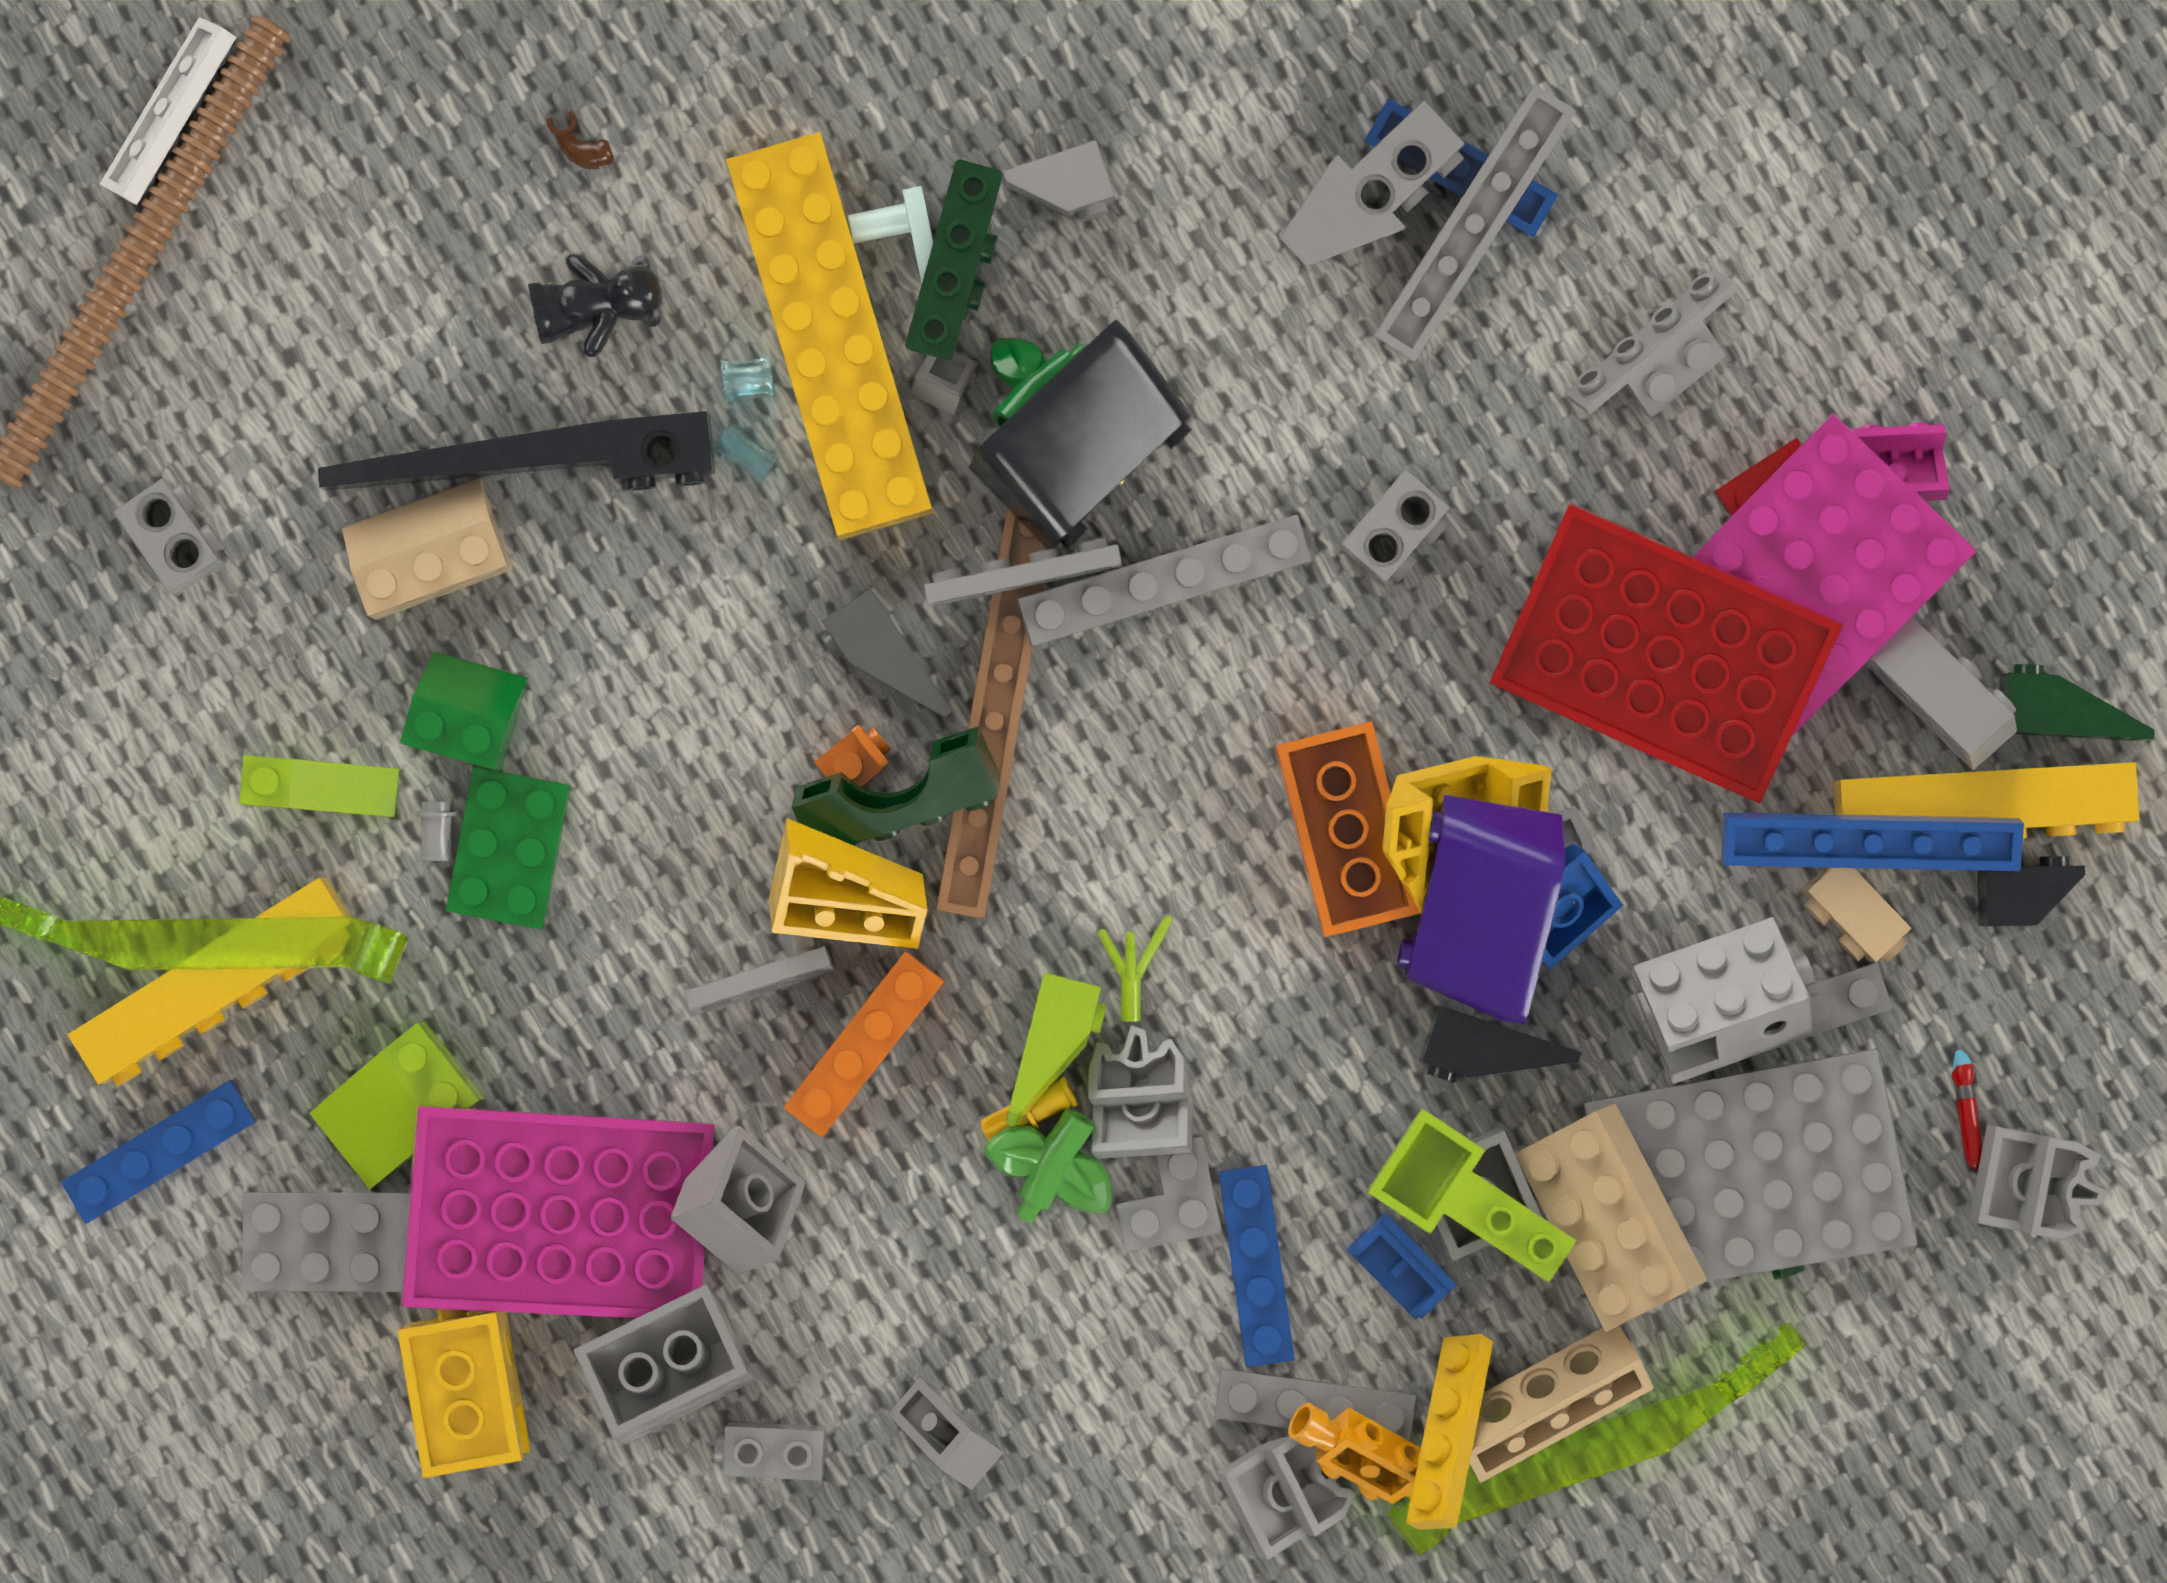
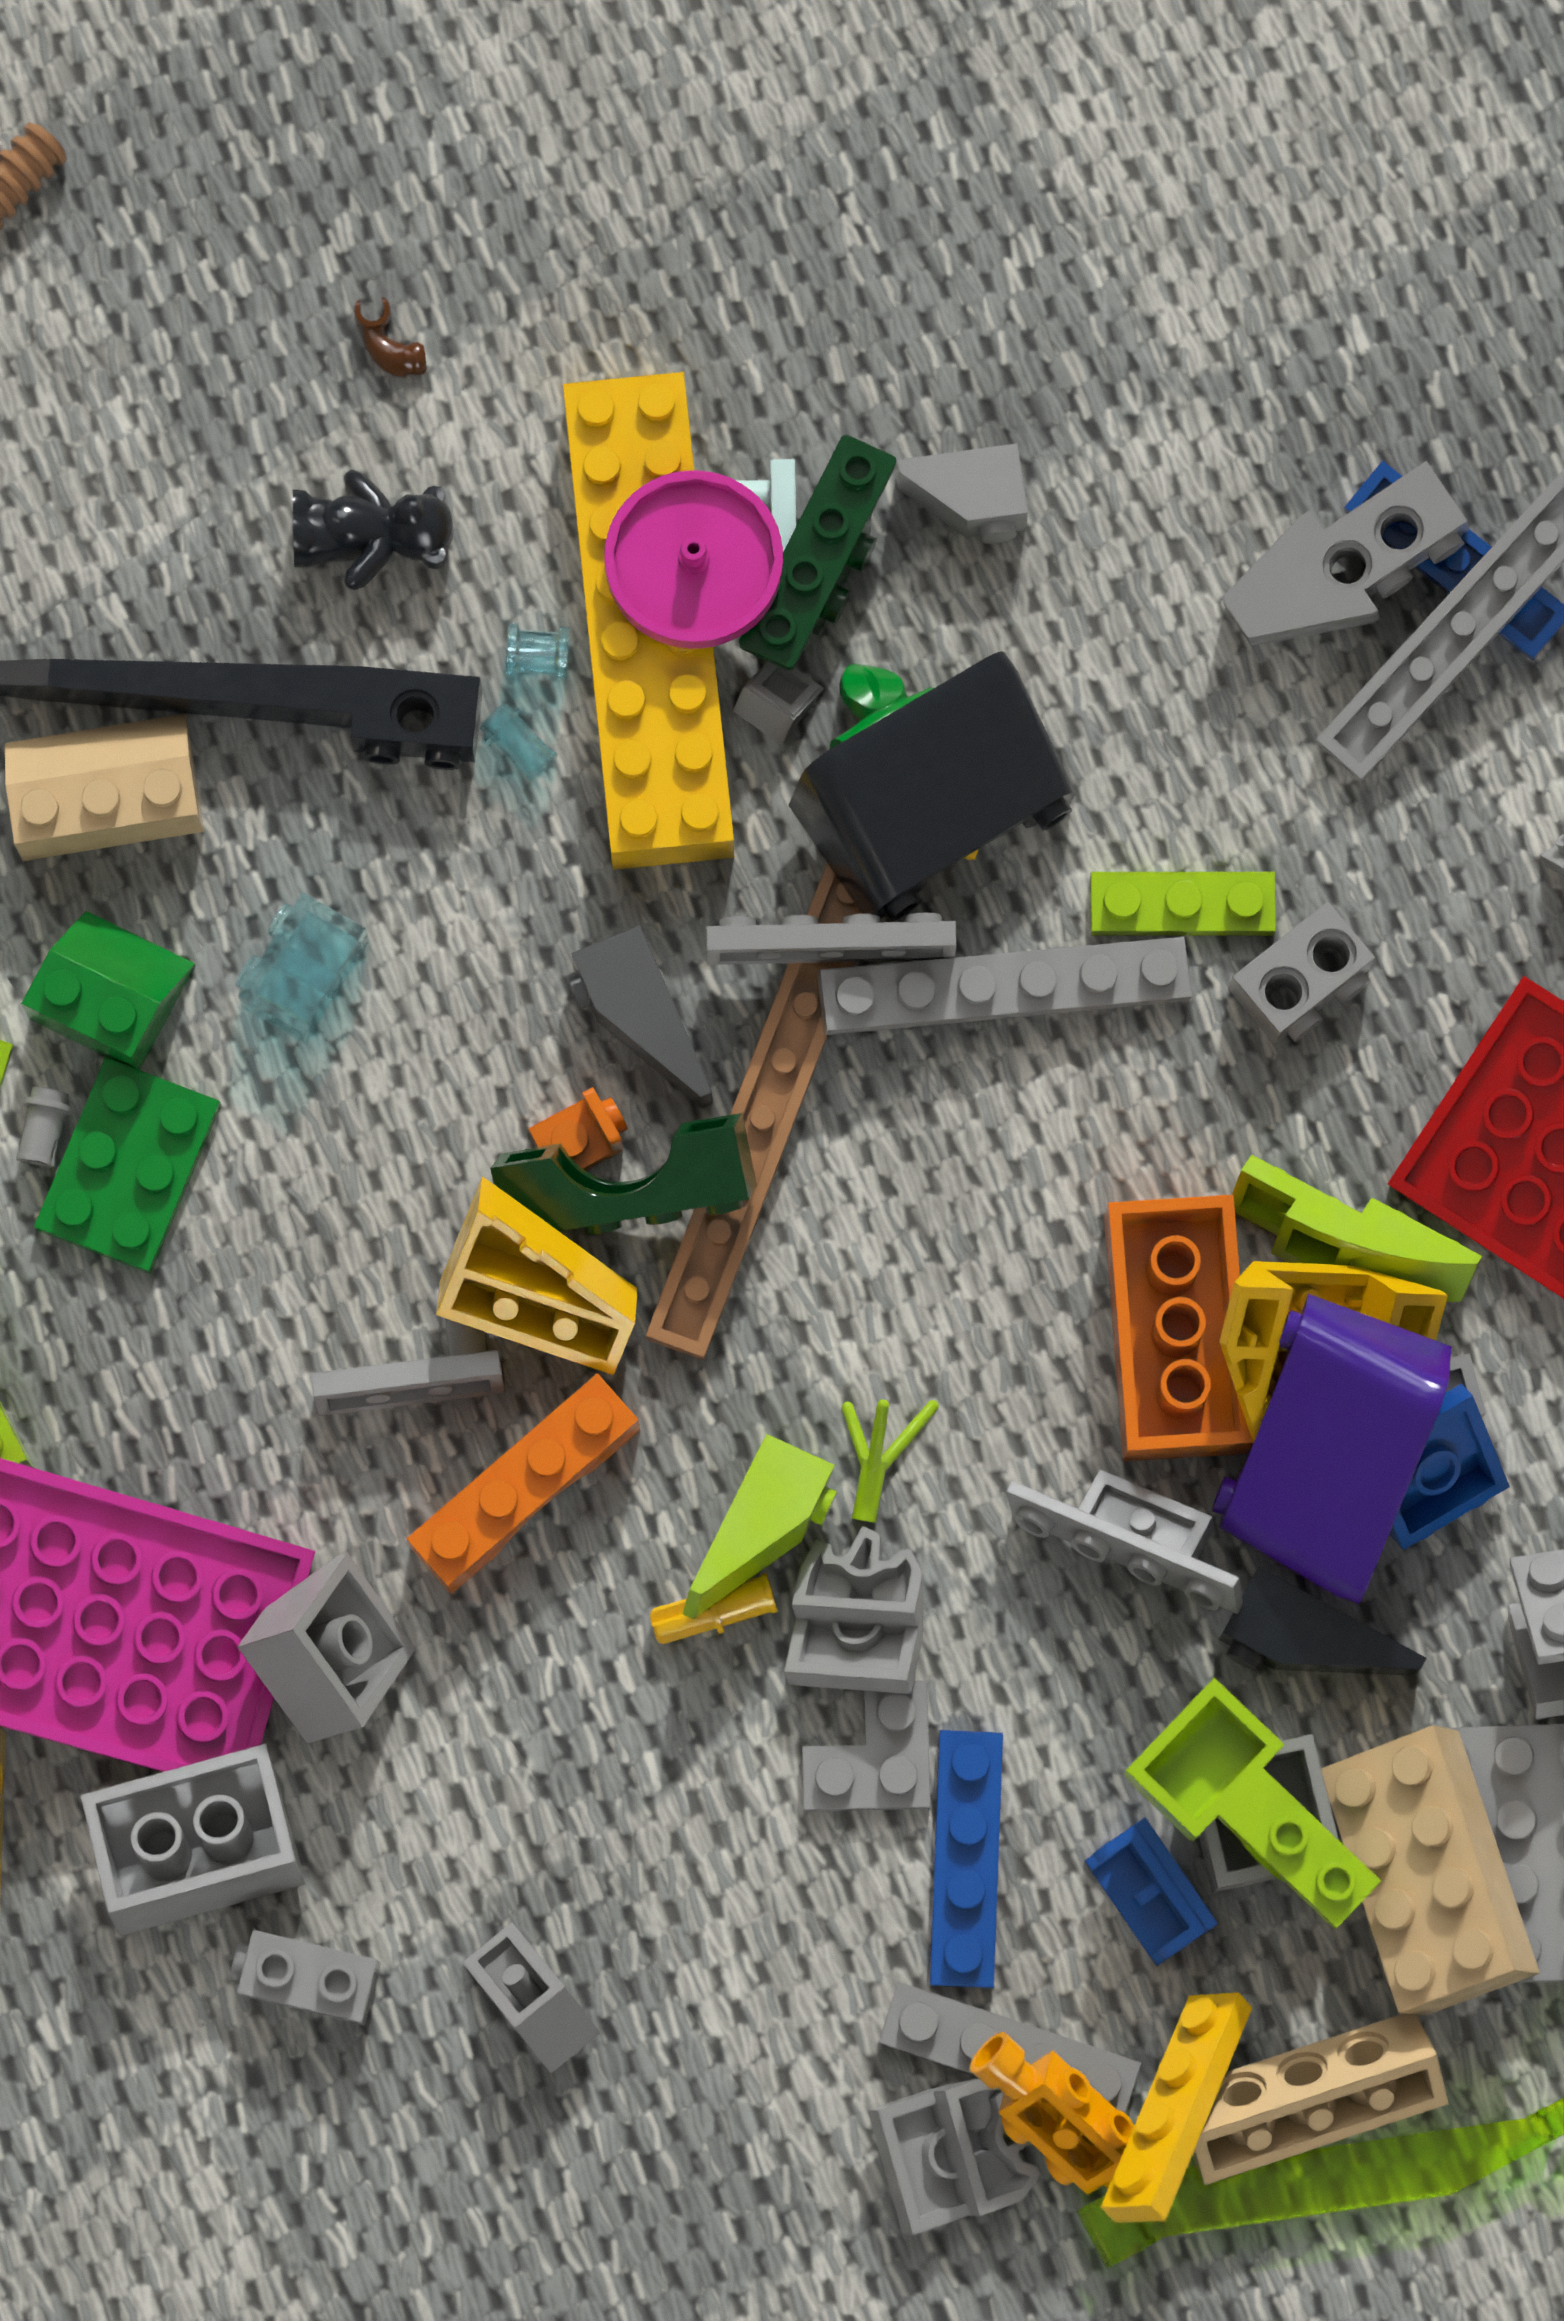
camera: 10 degrees right, 10 degrees down
bright green plant [984,1108,1112,1223] -> none
none -> clear light blue brick [236,892,369,1045]
none -> dark pink piece [604,470,783,649]
none -> light grey bracket [1006,1469,1243,1614]
none -> lime plate [1090,872,1276,936]
none -> lime slope [1232,1154,1482,1302]

